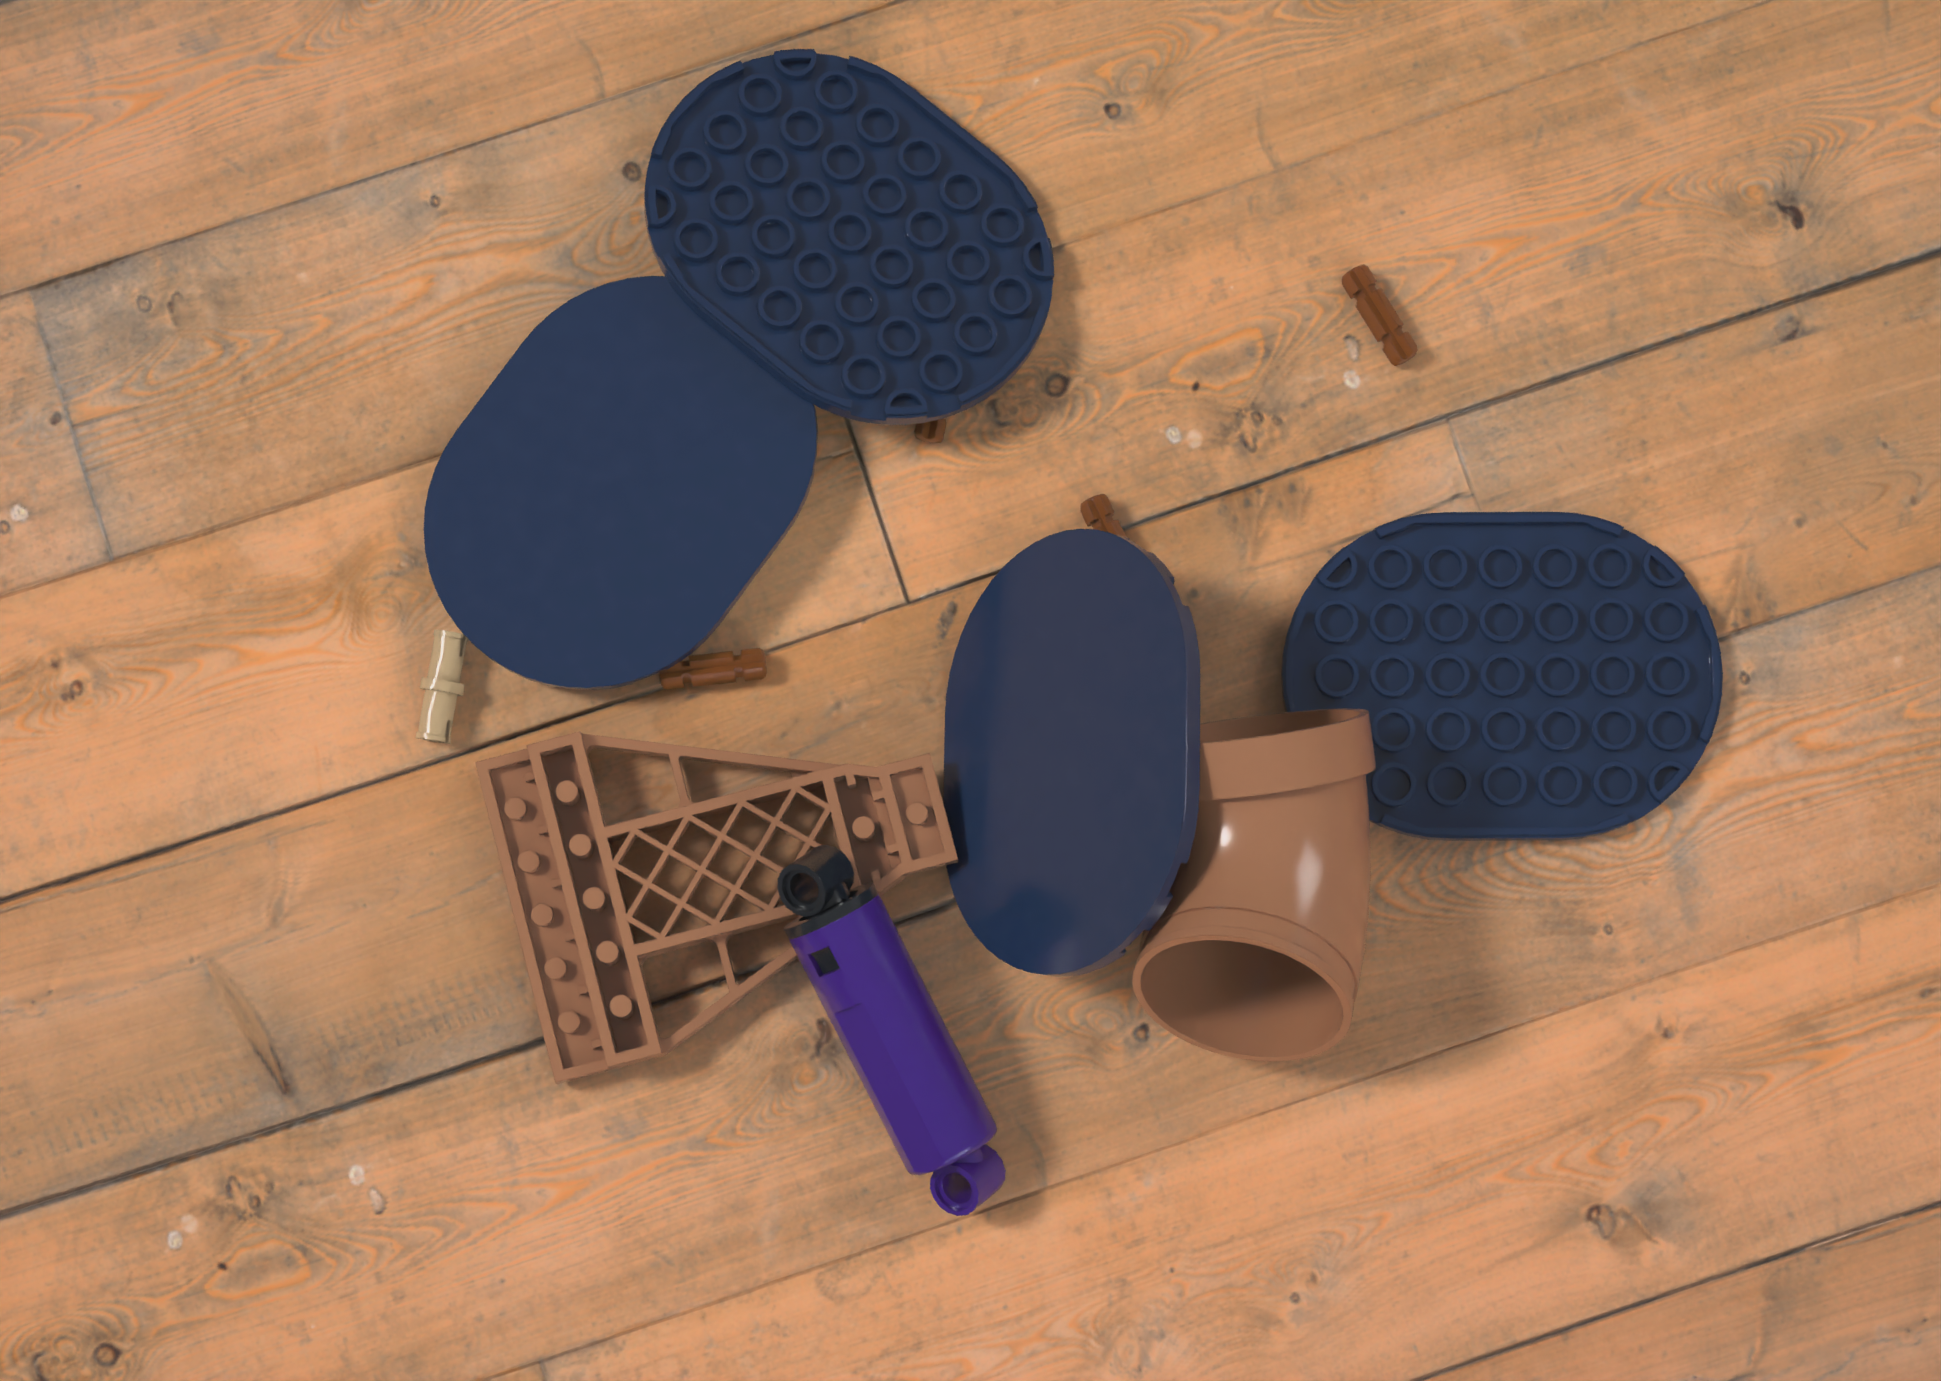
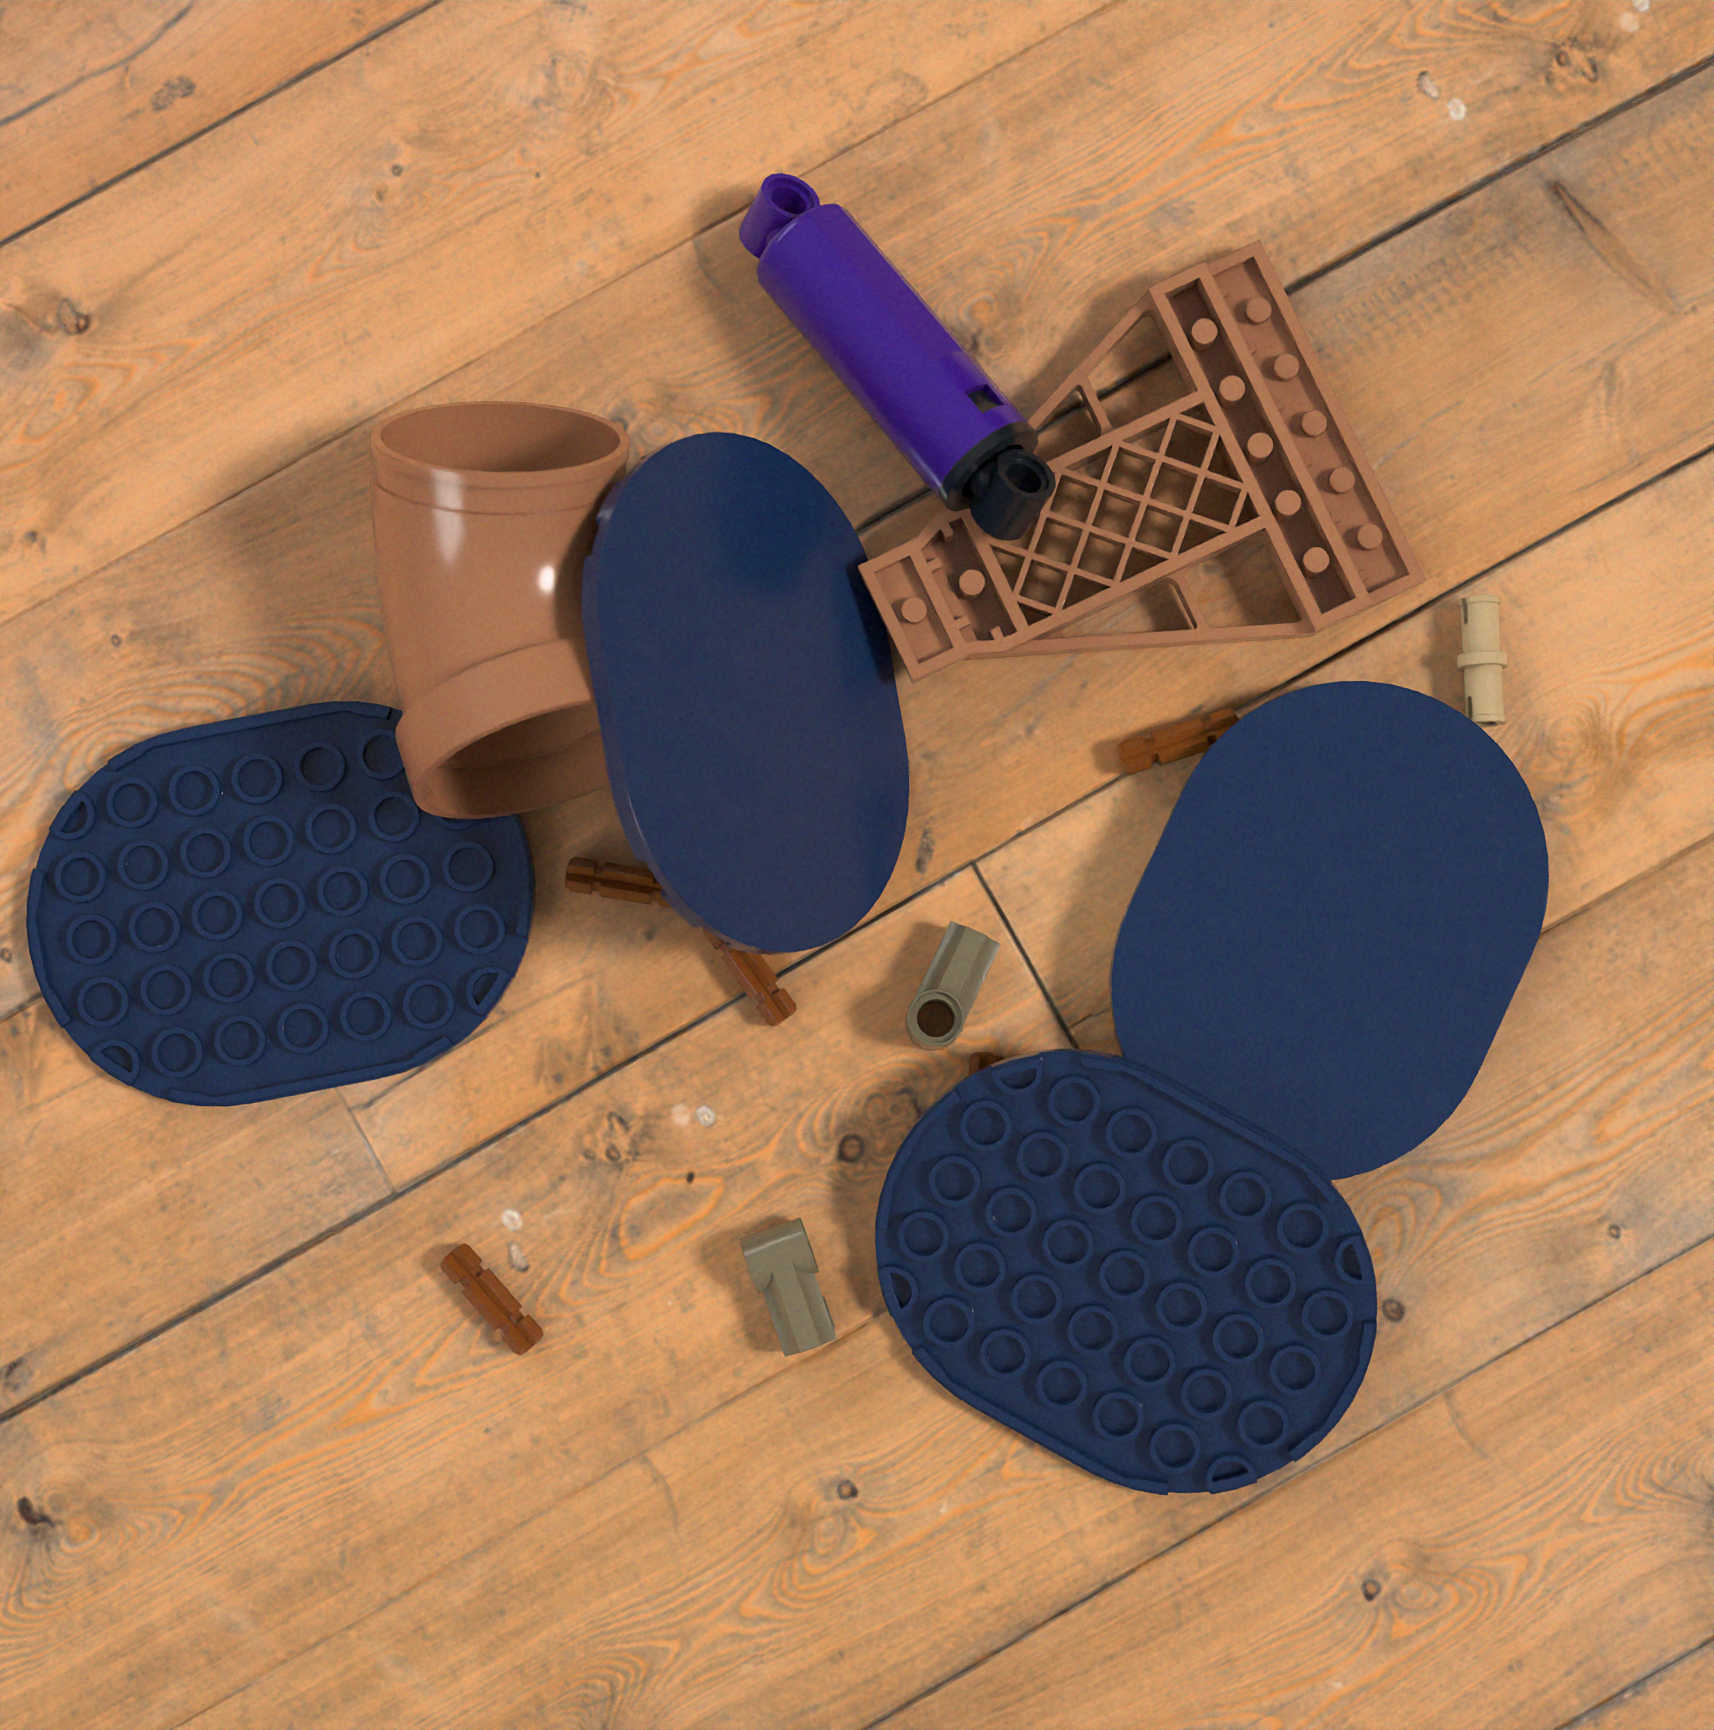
camera: 165 degrees right, 5 degrees up
none -> dark orange axle [565,857,673,909]
none -> dark tan piece [740,1218,837,1357]
none -> dark tan piece [905,921,1001,1051]

